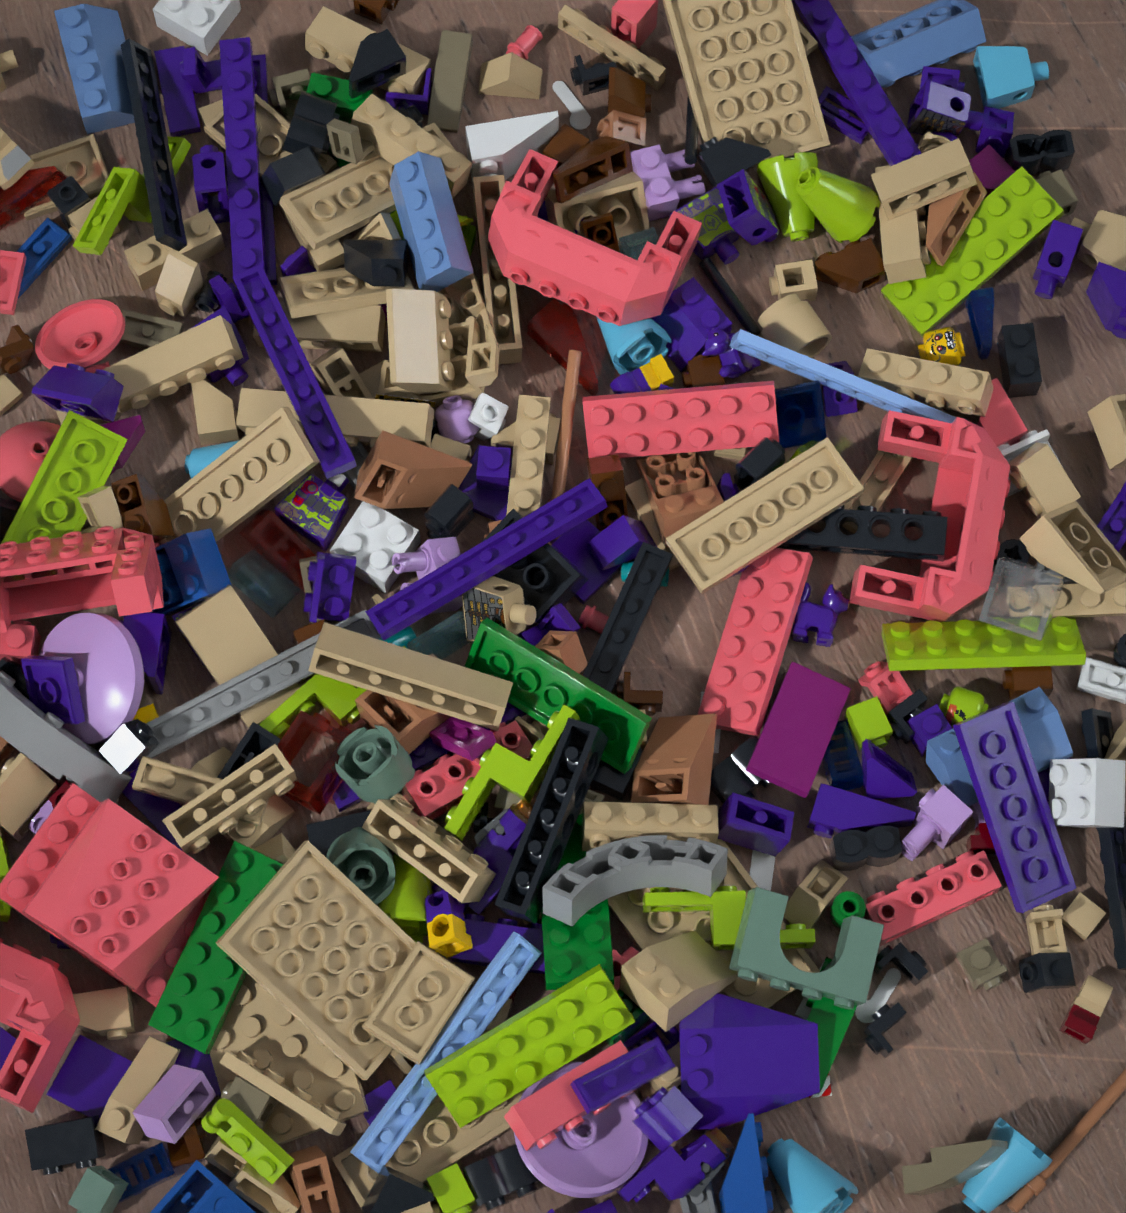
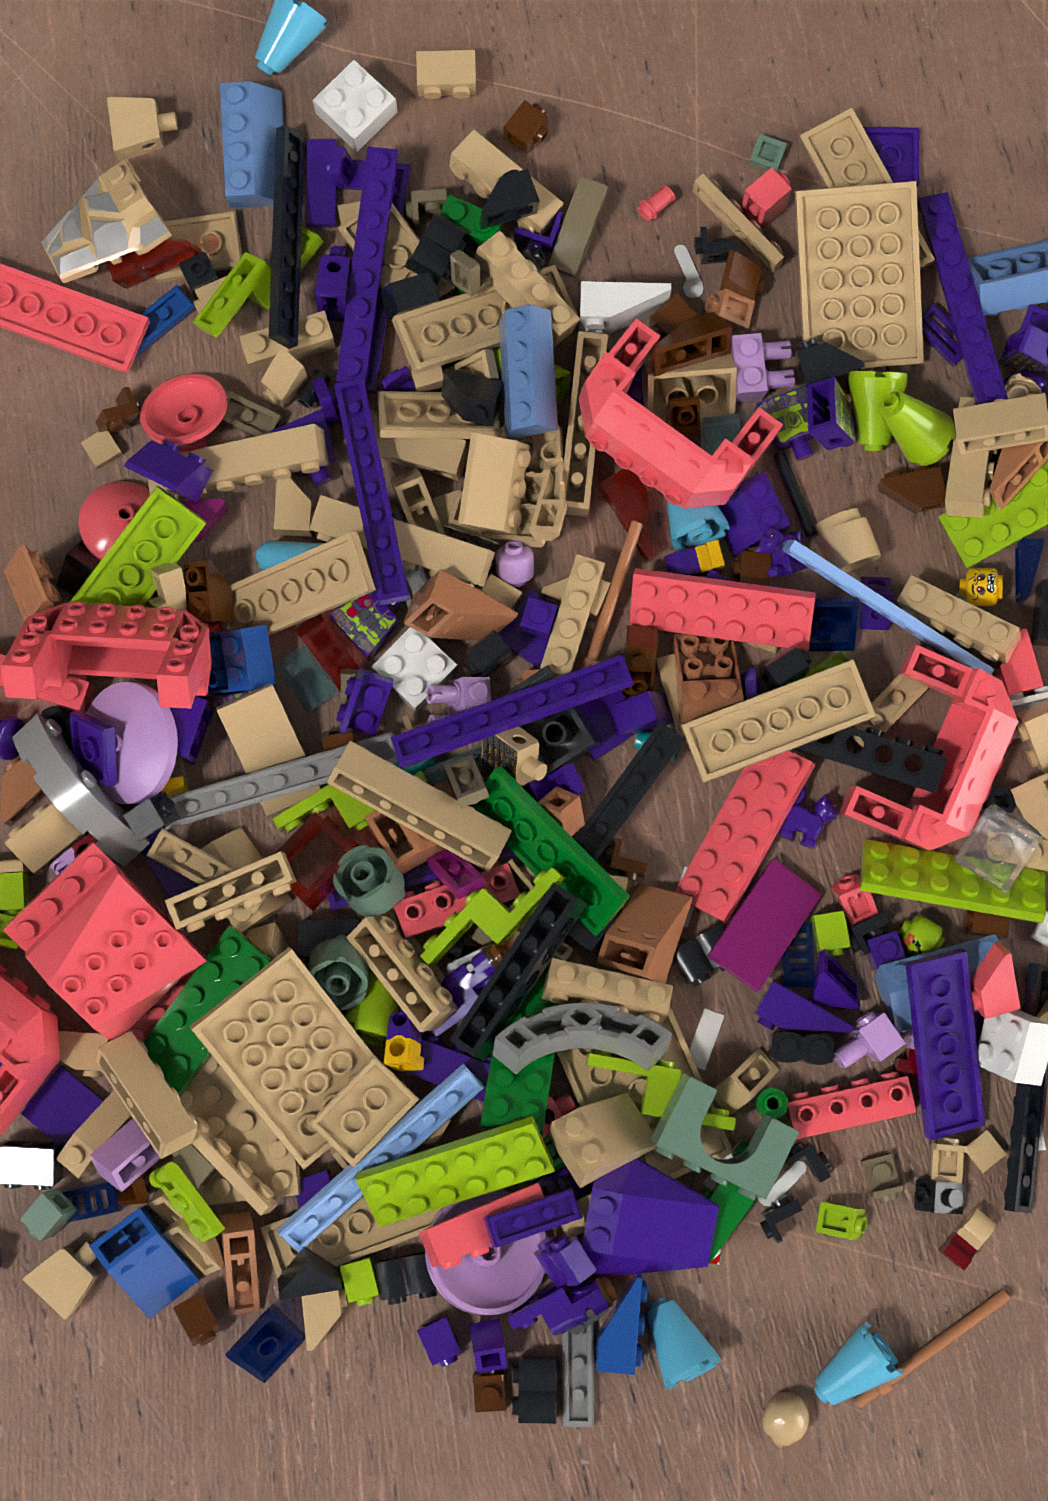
camera: 15 degrees right, 10 degrees up
black slope [217,722,281,779] -> none
white bracket [468,393,509,441] -> none
tan slope [479,52,542,99] -> none
coral pin [578,605,609,634] -> none
black bar [684,96,698,165] -> none
dark purple brick [718,793,794,857] -> none
tan brick [769,260,818,301] -> none
dark tan slope [902,1139,1008,1196] -> none
none -> tan brick [96,1031,197,1159]
none -> dark tan plate [444,754,489,808]
none -> lime bracket [815,1201,867,1240]
none -> coral slope [970,942,1021,1019]

